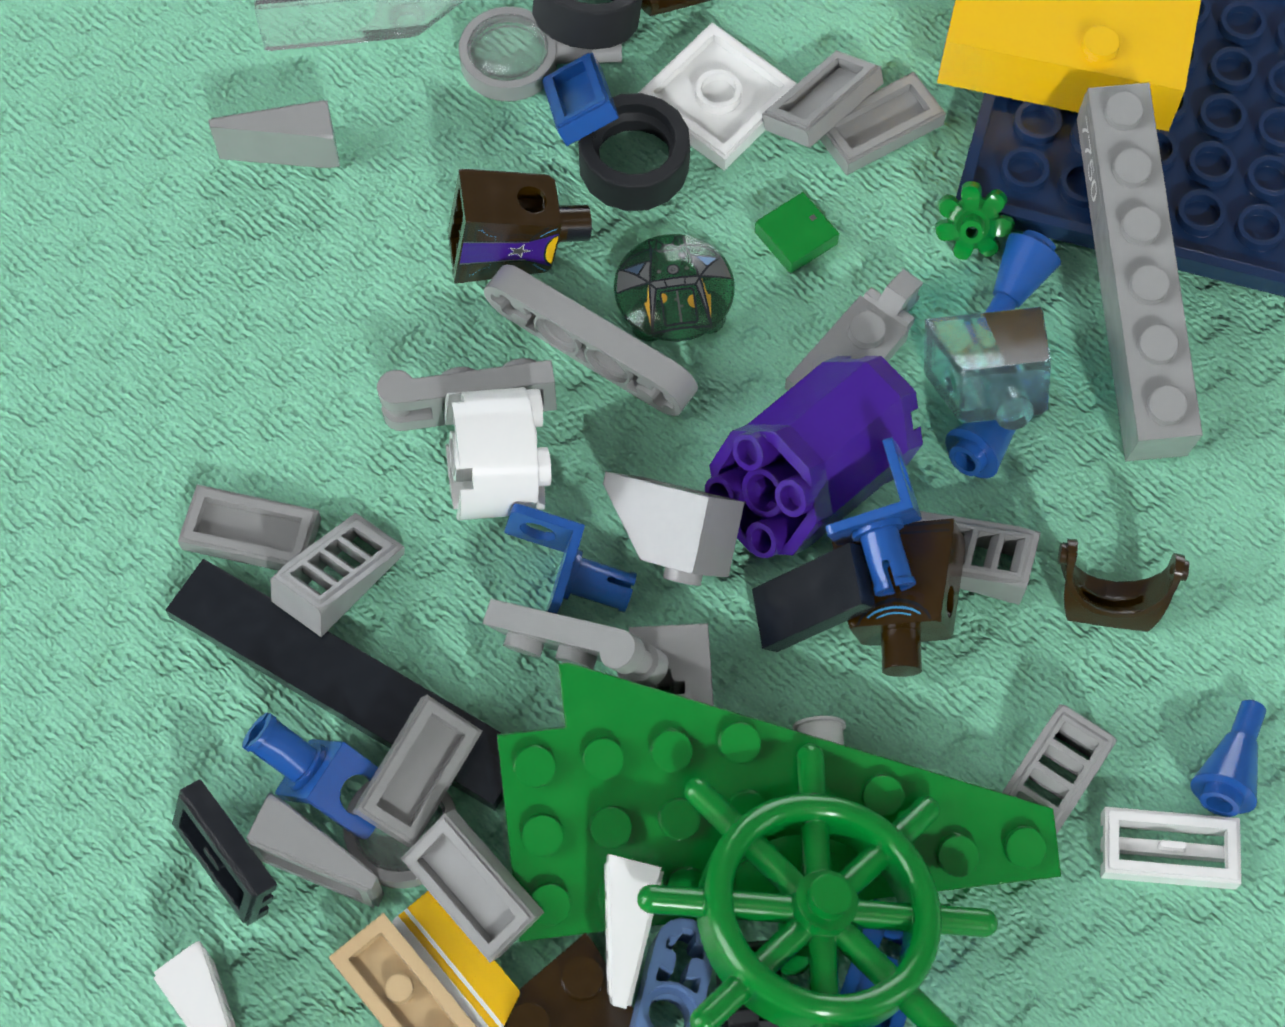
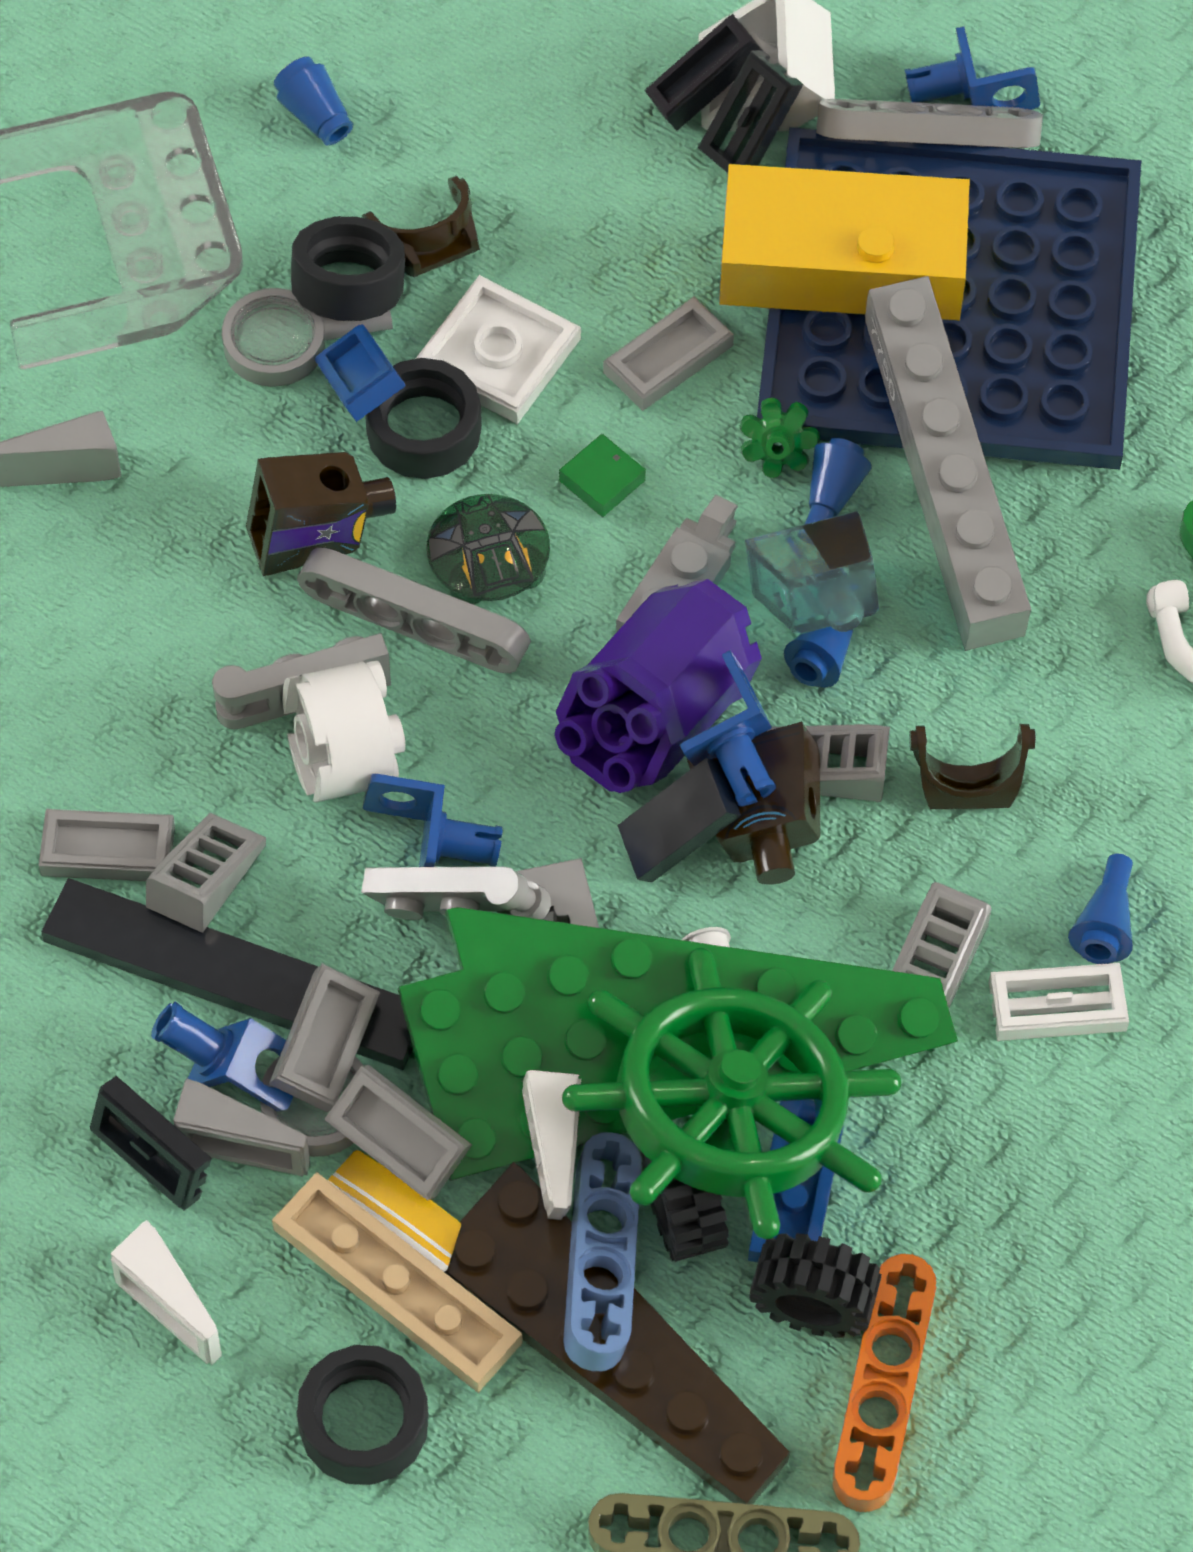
camera: 10 degrees left, 5 degrees down
slope [603,471,744,586] -> none
light grey tile [762,51,883,148] -> none

